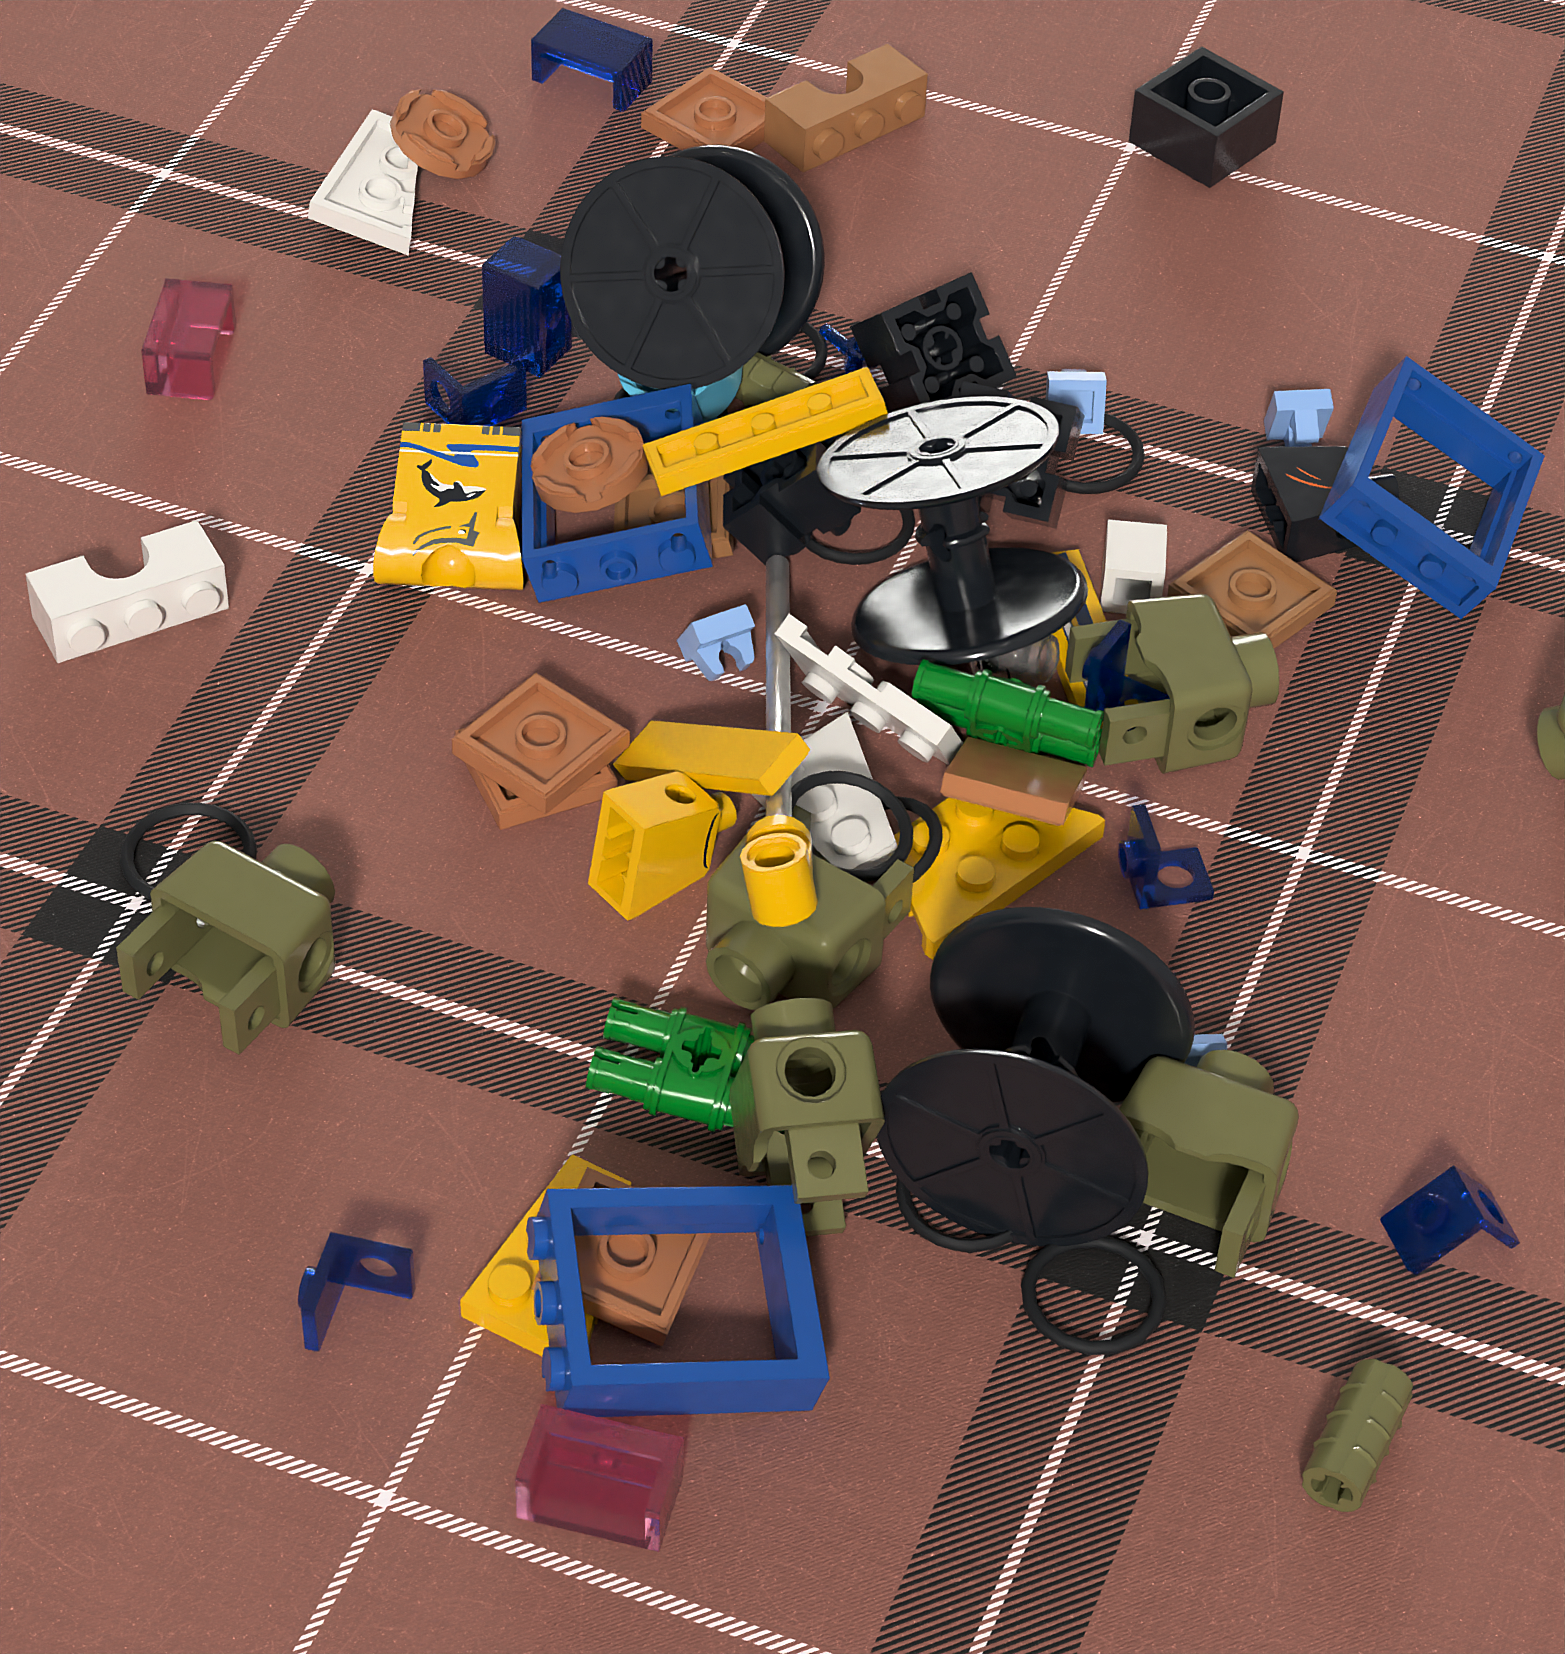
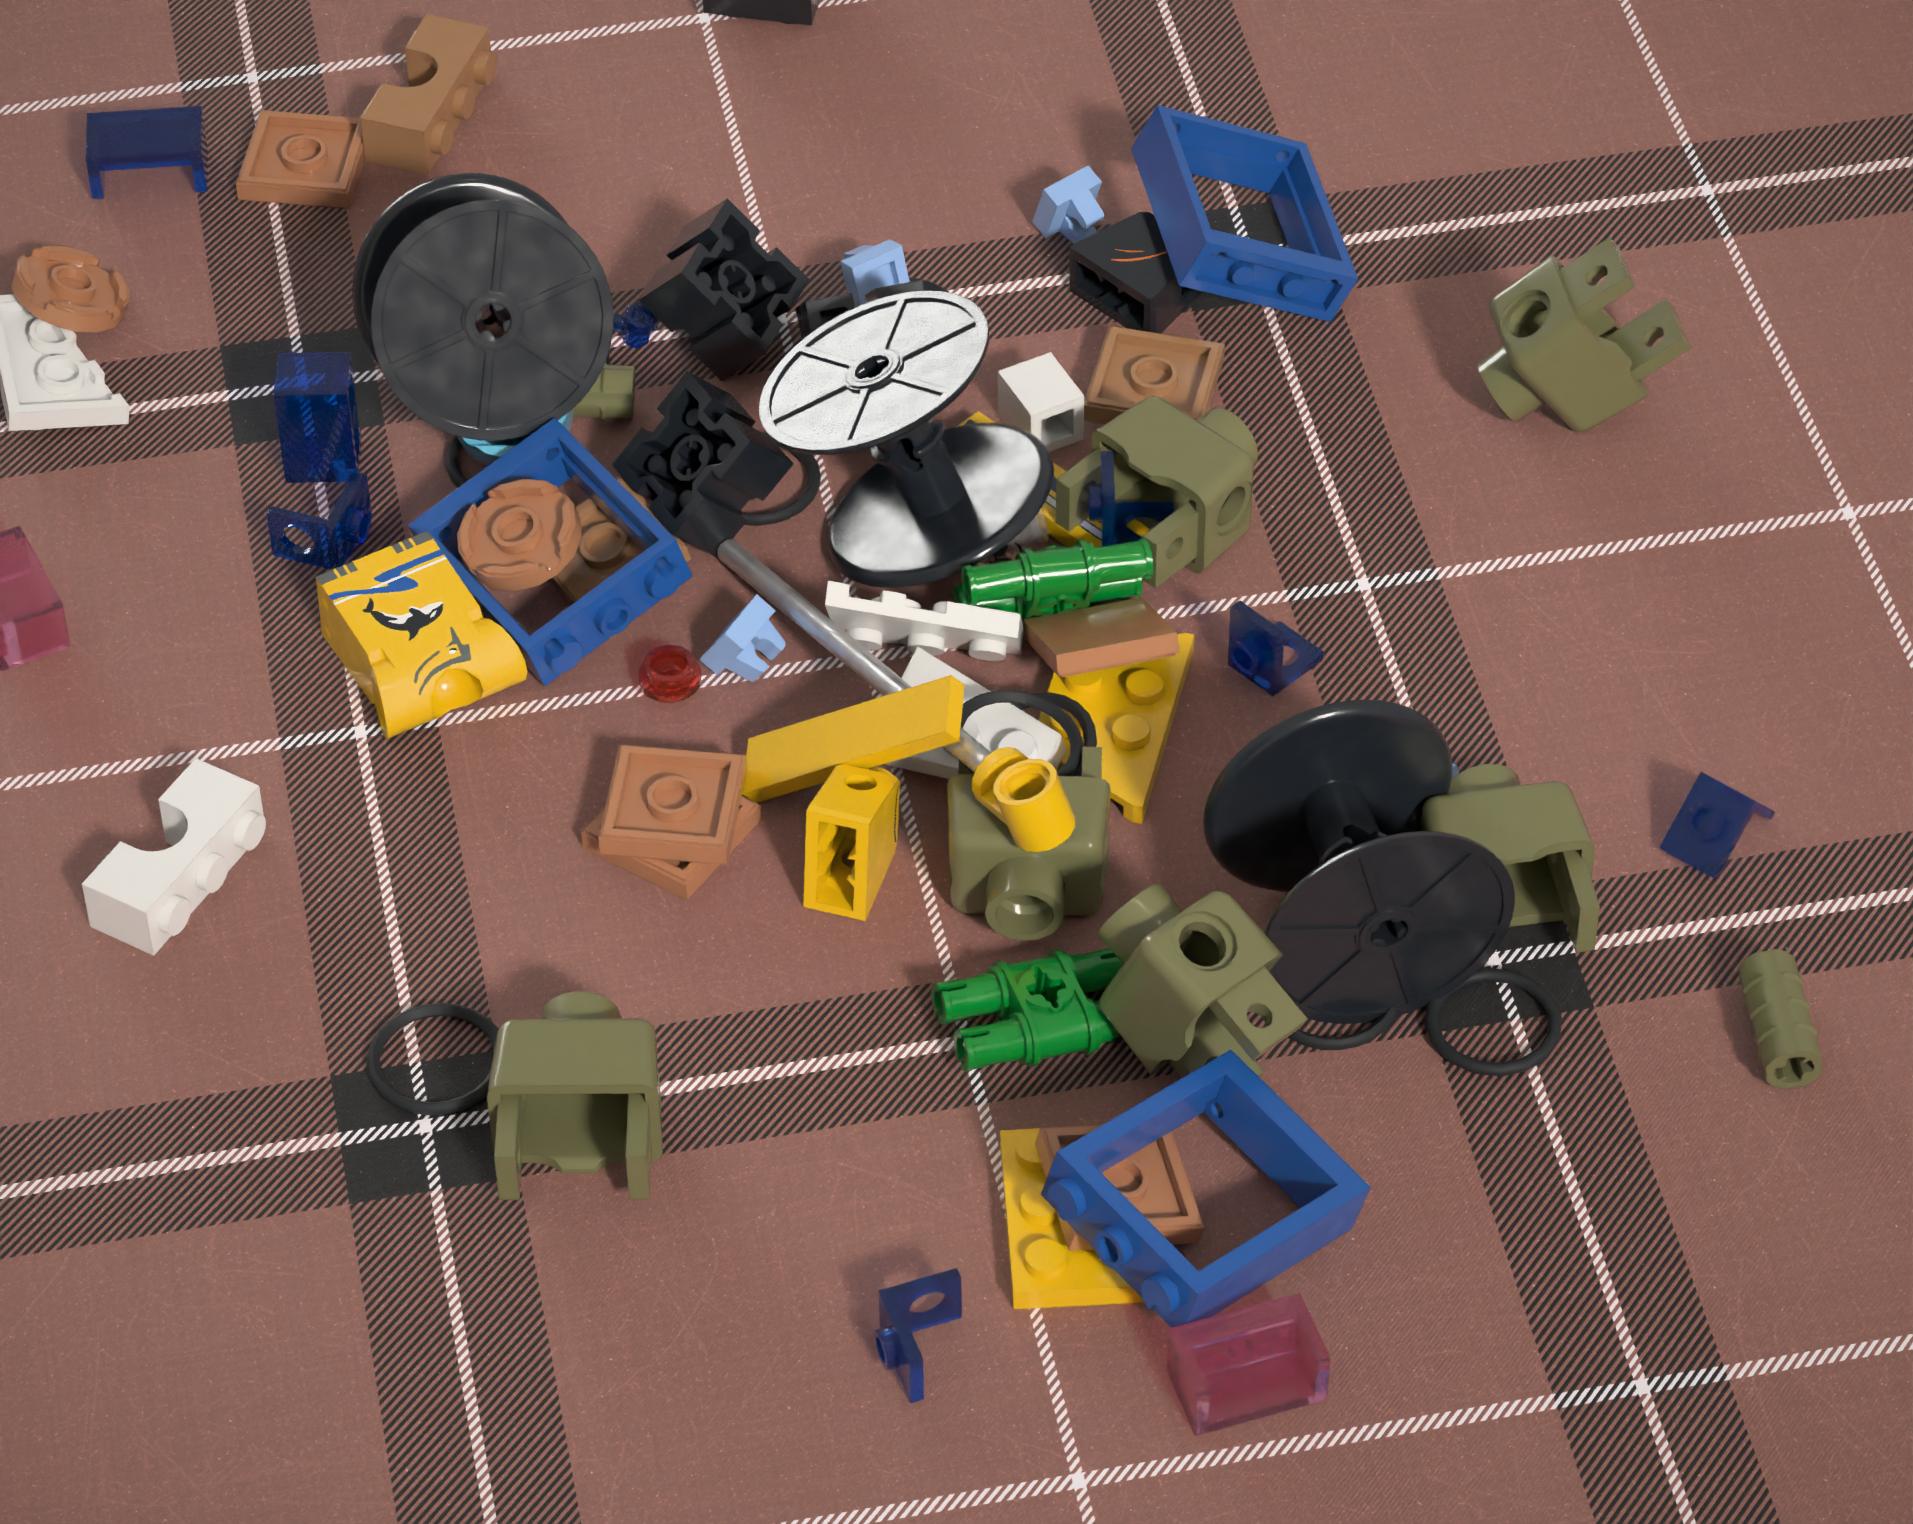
camera: 30 degrees left, 0 degrees up
yellow tile [642,367,887,496] -> none
none -> clear red plate [638,645,701,703]

